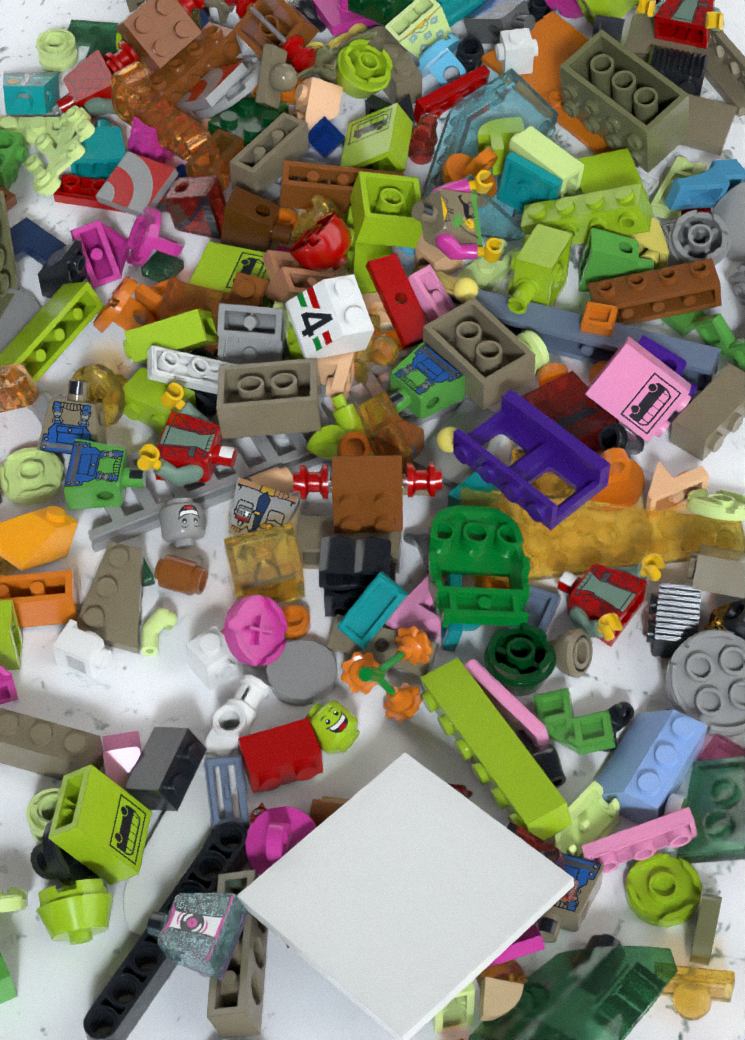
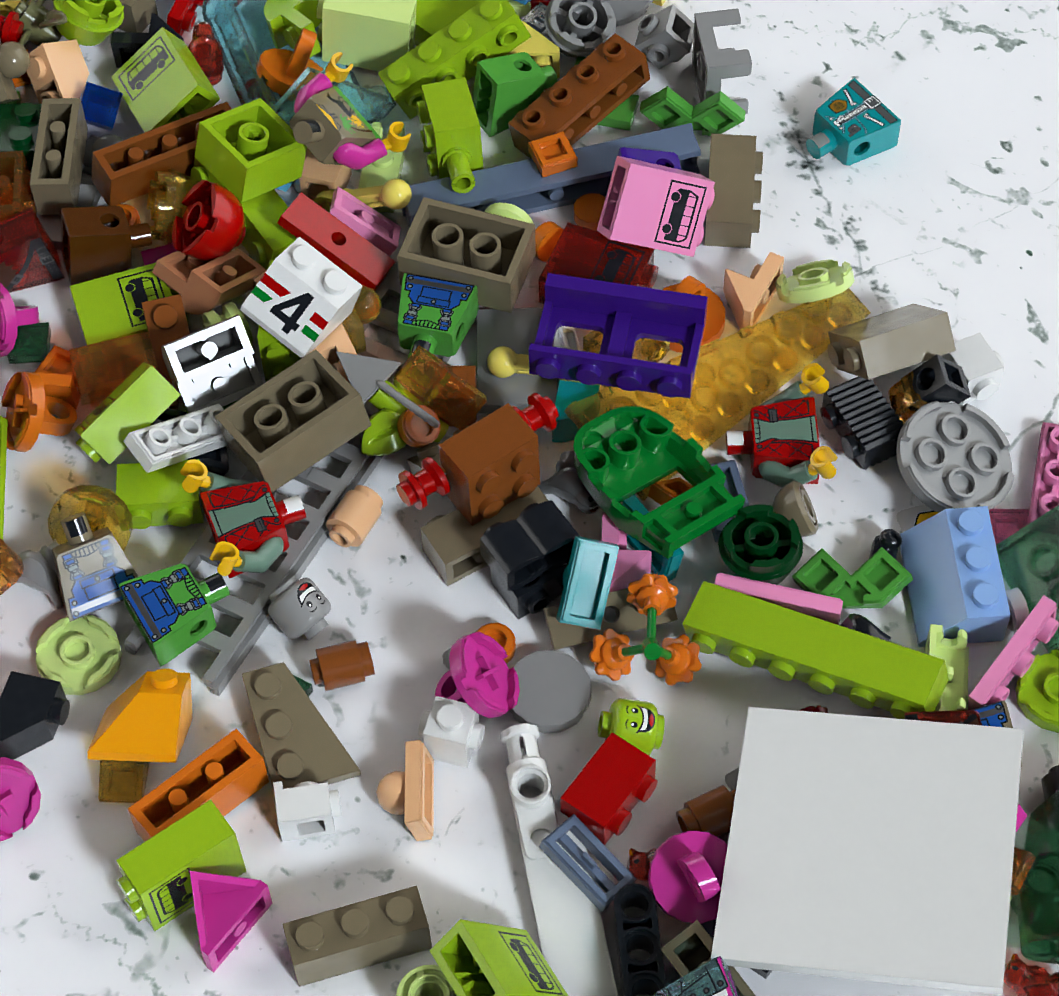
camera: 35 degrees left, 5 degrees up
bright pink slope [102,731,142,793] -> none
black brick [124,727,207,811] -> none
yellowish green arm [141,608,177,656] -> none
clear yellow slope [223,523,305,603] -> none
torso [228,477,301,564] -> none
tan tile [478,977,524,1021] -> none
teal tile [497,151,563,214] -> none
black cone [598,423,645,455] -> none
none -> light grey piece [336,352,440,428]
none -> light nougat tile [376,740,434,841]

